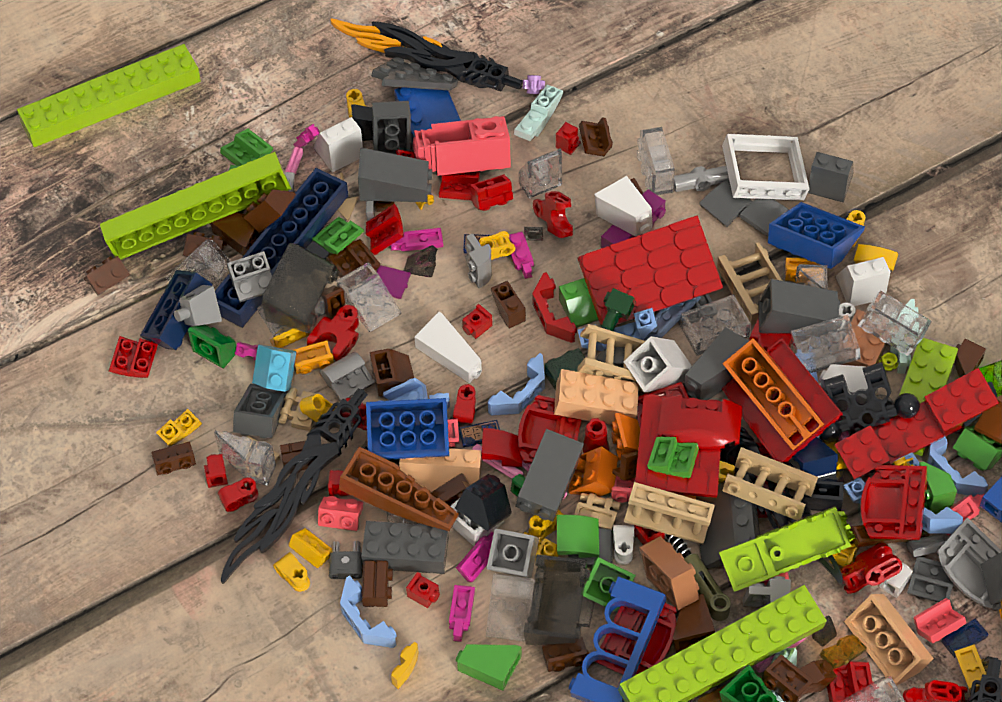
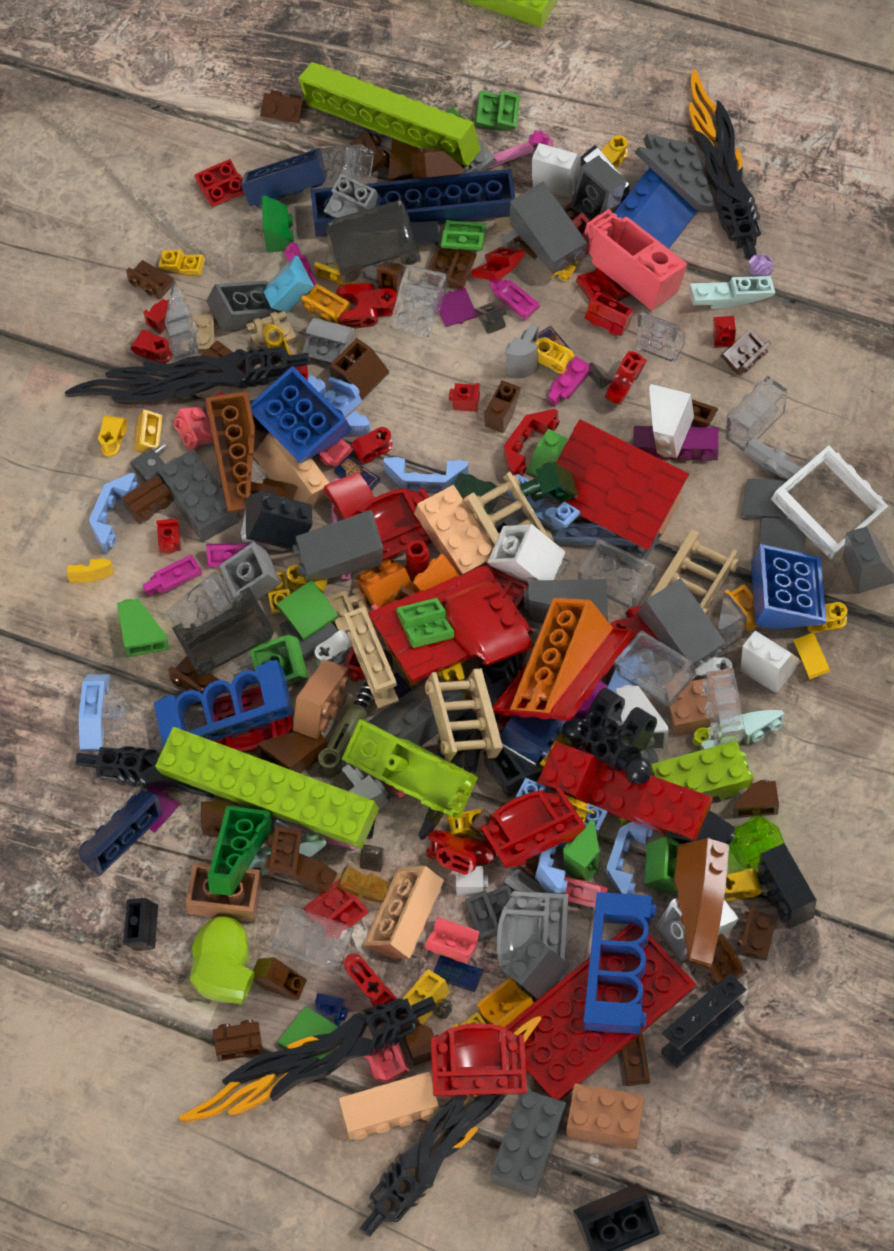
camera: 55 degrees right, 5 degrees up
light grey torso [174,285,222,326] -> none
white slope [414,312,482,384] -> none

